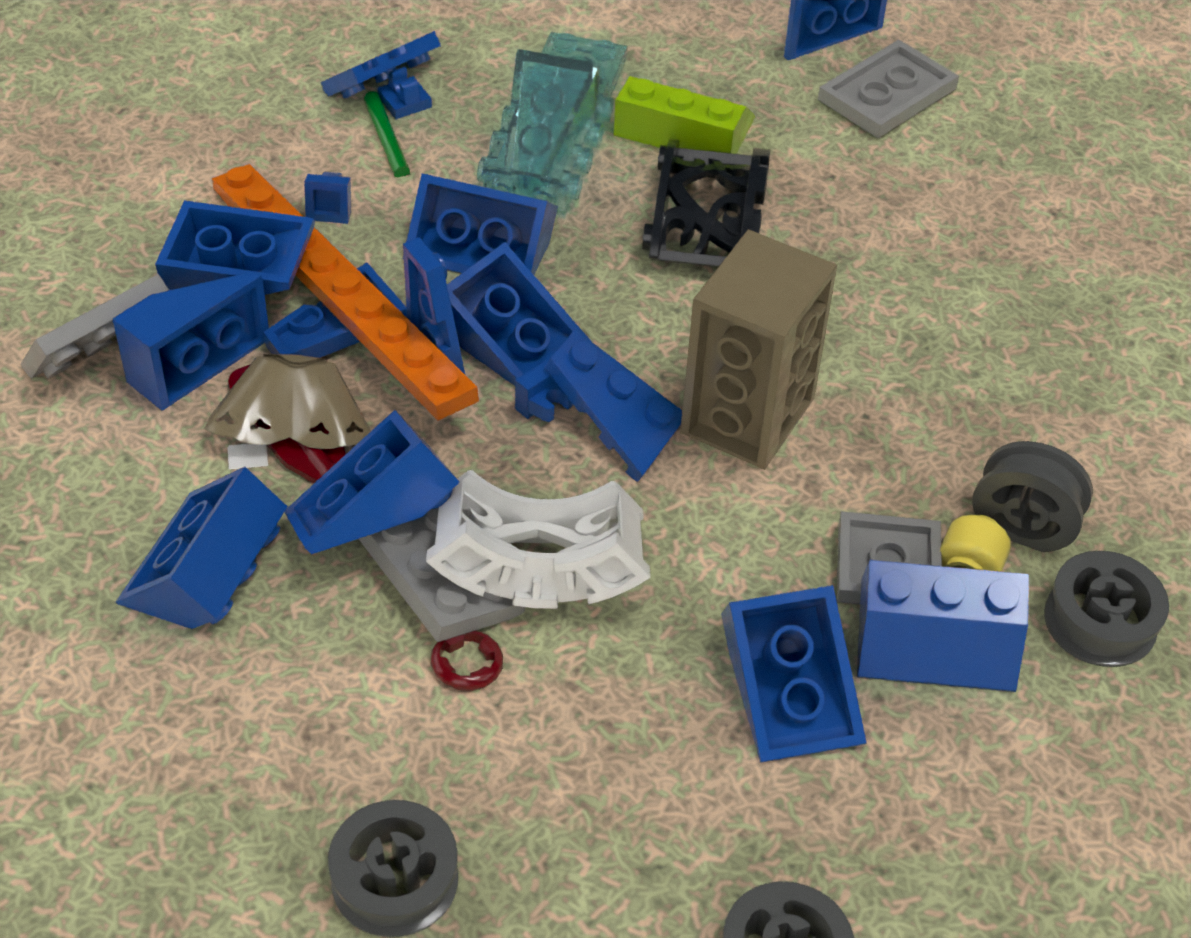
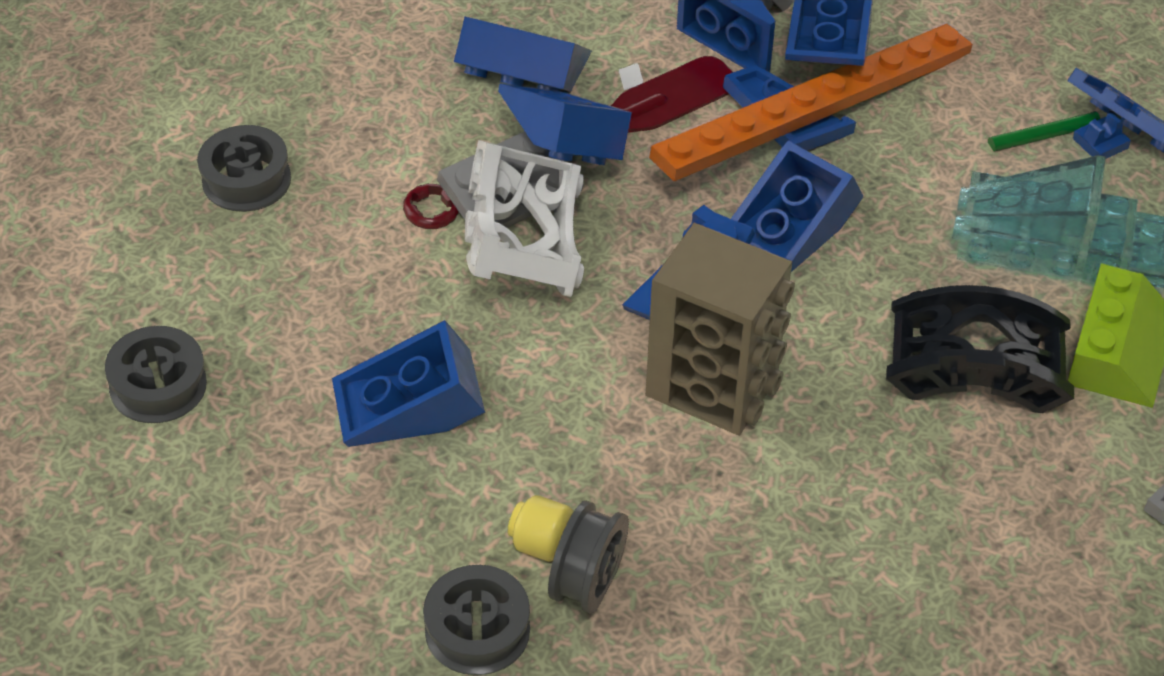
camera: 90 degrees right, 0 degrees up
dark tan piece [204,354,371,449] -> none
blue tile [304,172,351,224] -> none
blue slope [403,173,558,275] -> none
blue wing [403,237,465,374] -> none
light grey plate [837,511,942,604] -> none
blue slope [857,560,1029,692] -> none

